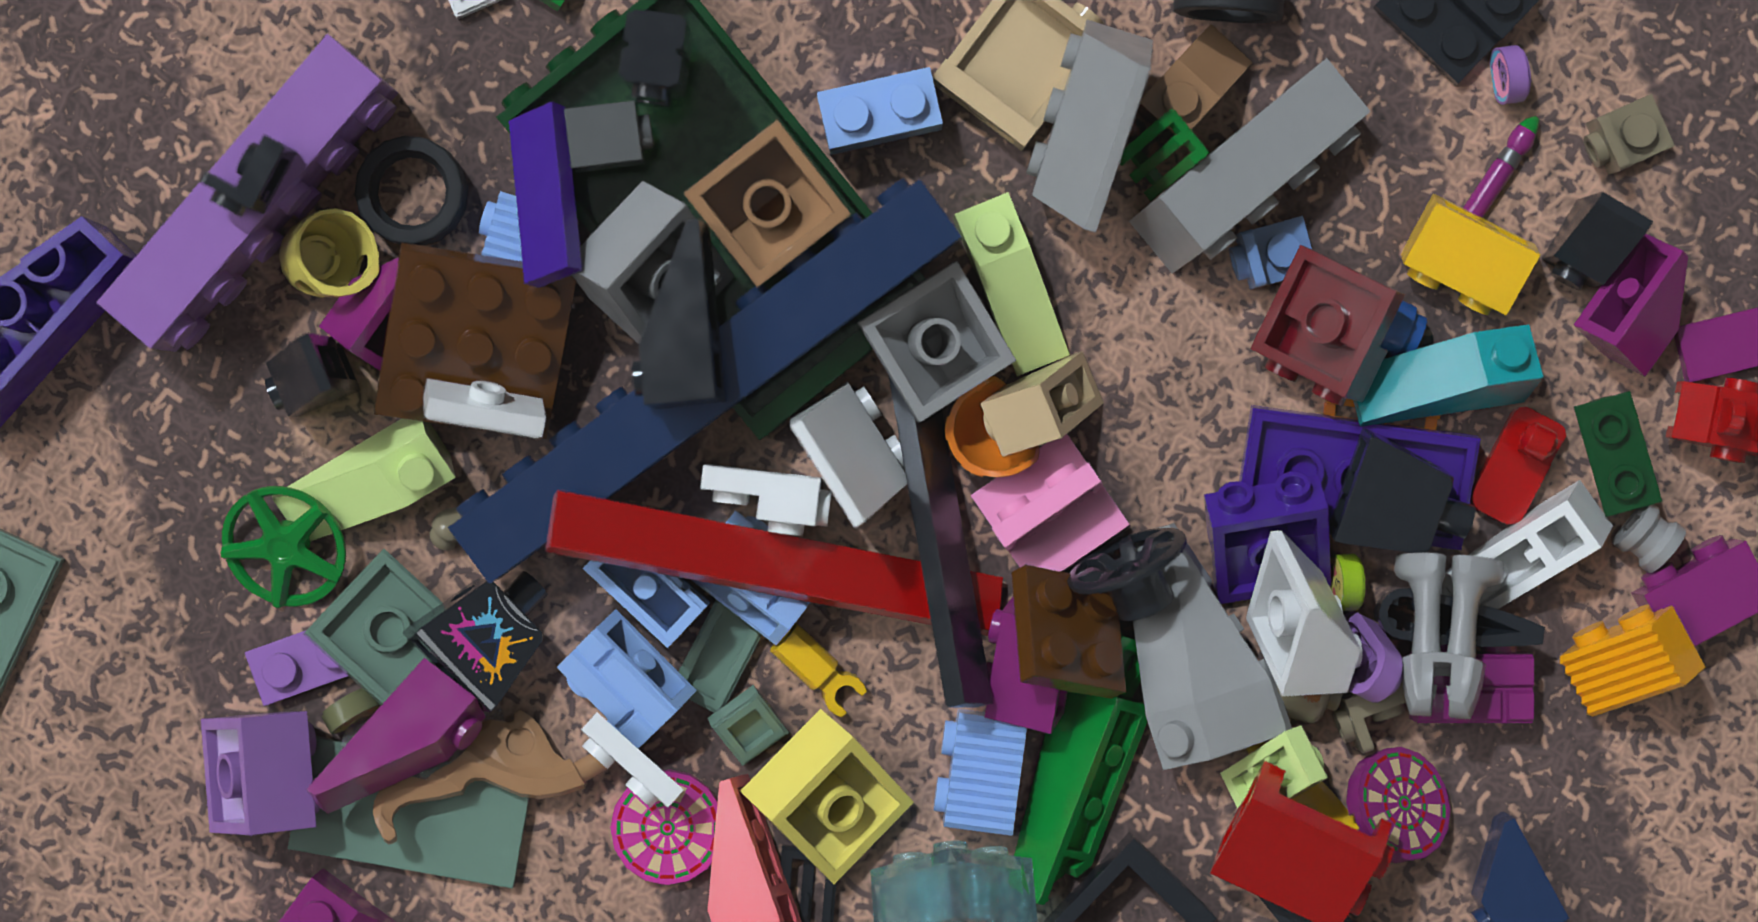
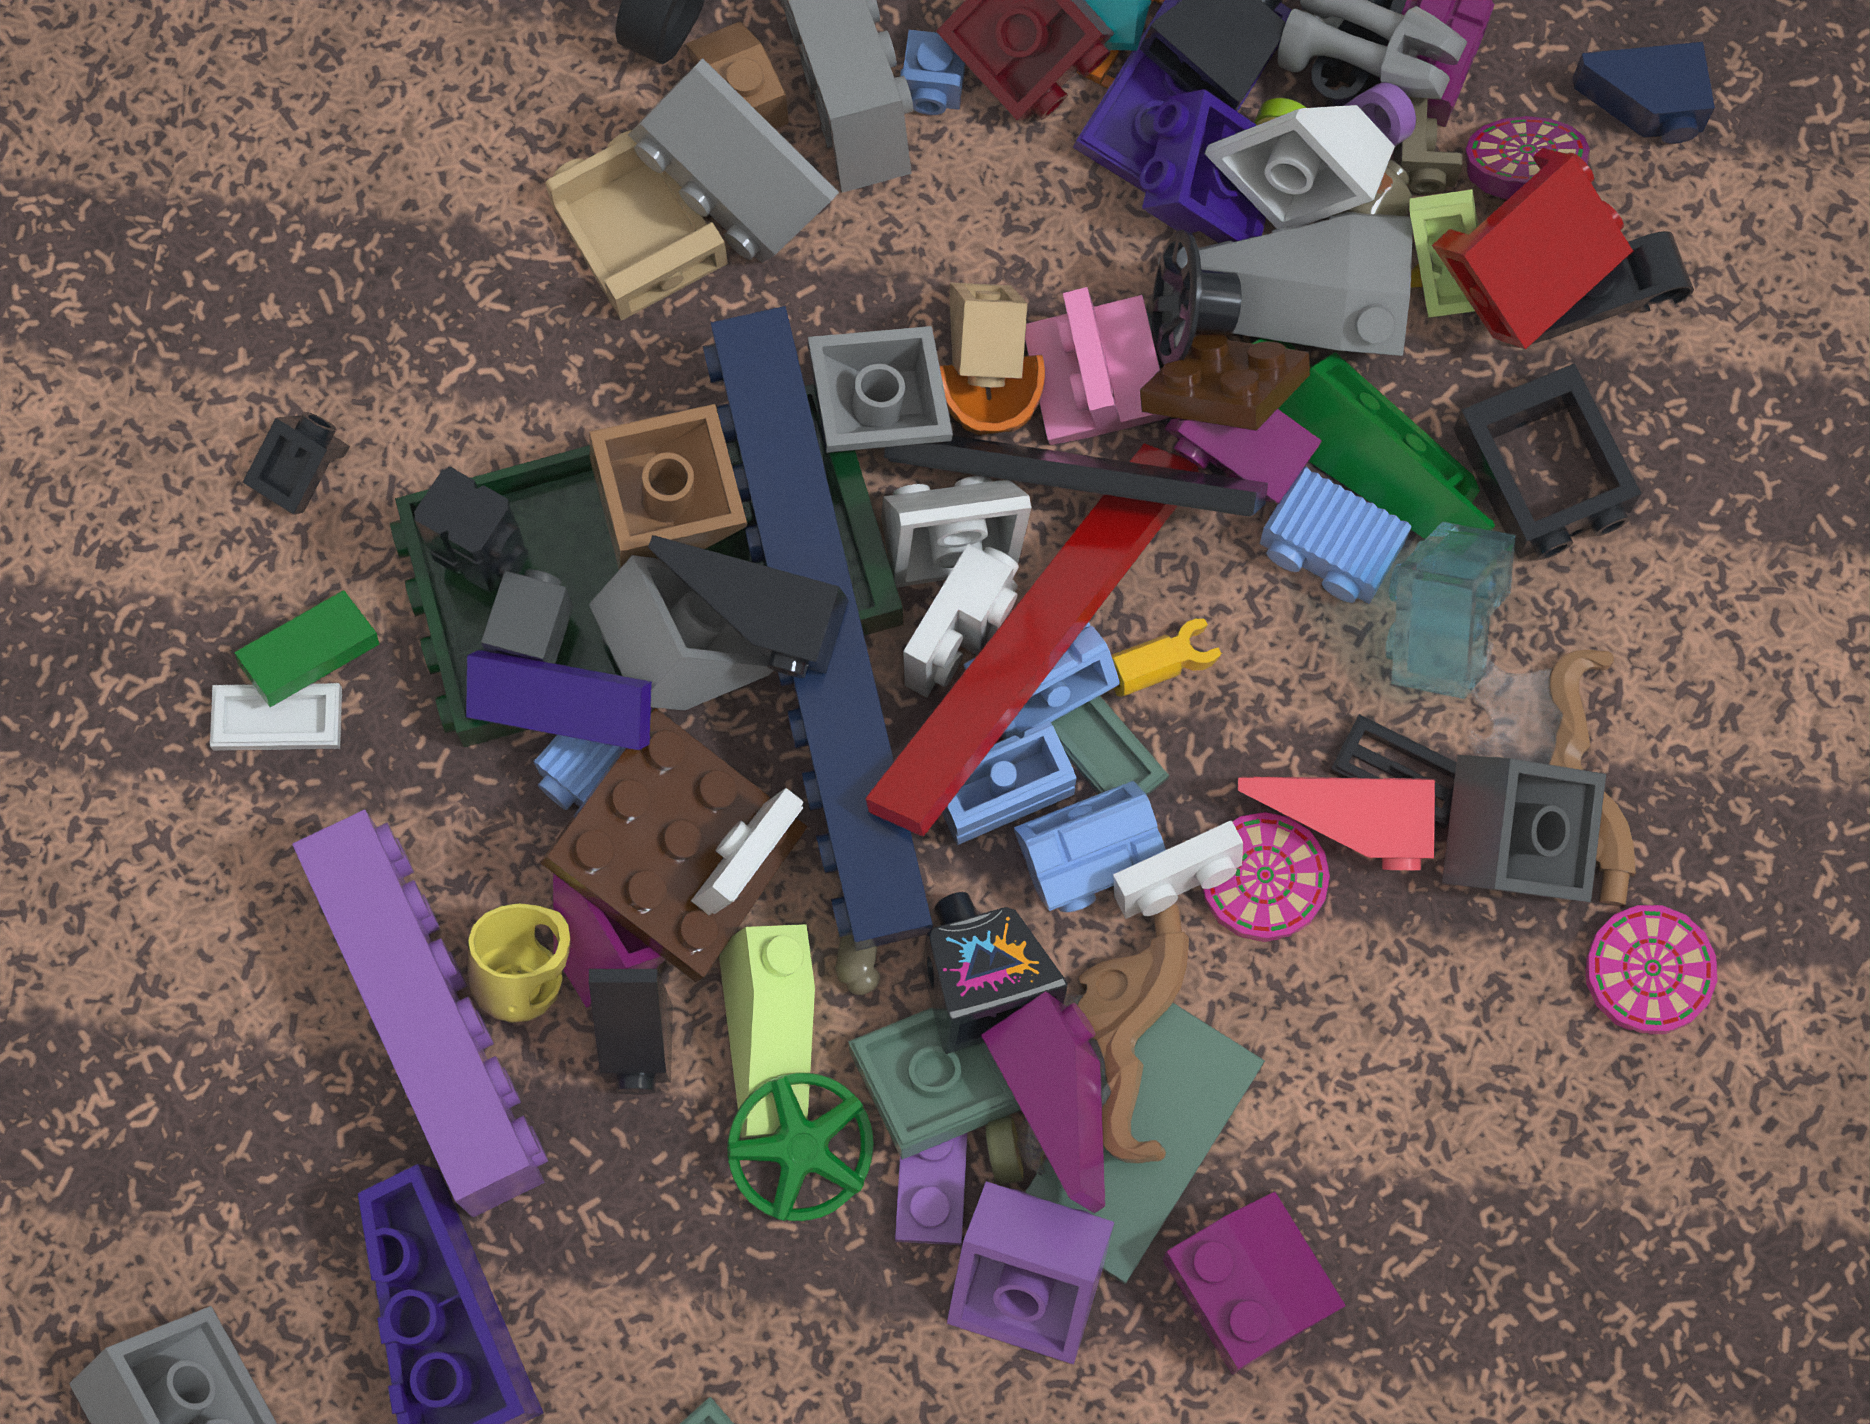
camera: 65 degrees left, 15 degrees down
black bracket [199,135,297,217] -> none
black tyre [354,135,469,246] -> none
sand green tile [707,685,789,766] -> none
light yellow slope [740,709,914,885] -> none
light blue brick [817,67,943,155] -> none
yellowish green slope [953,192,1070,376] -> none
green tile [1119,108,1209,201] -> none

